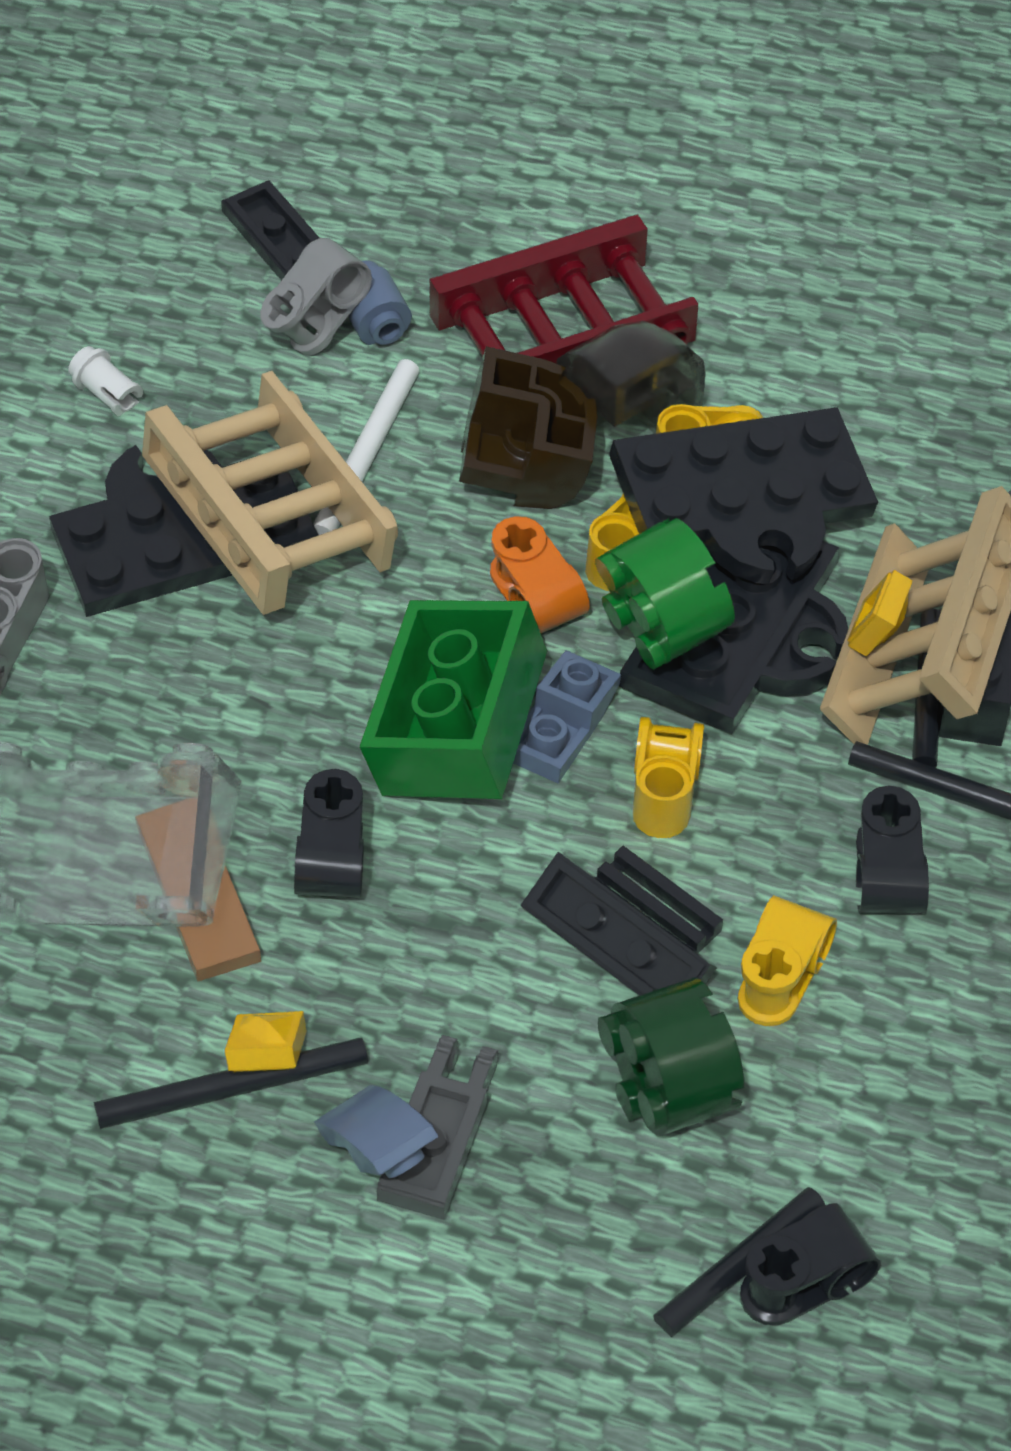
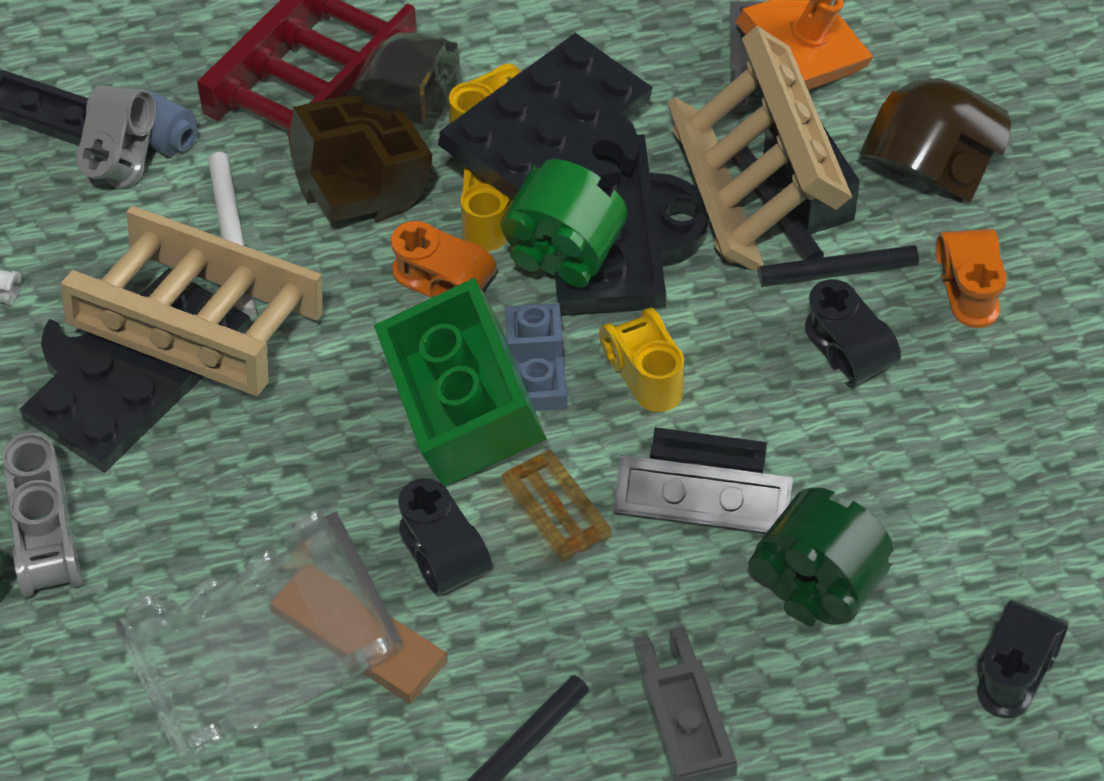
camera: 30 degrees left, 0 degrees up
yellow tile [225,1011,307,1072] -> none
sand blue slope [314,1085,438,1178] -> none
black bar [653,1187,825,1337] -> none
yellow piece [737,895,837,1026] -> none
yellow tile [847,570,913,657] -> none
none -> clear orange tile [502,449,611,563]

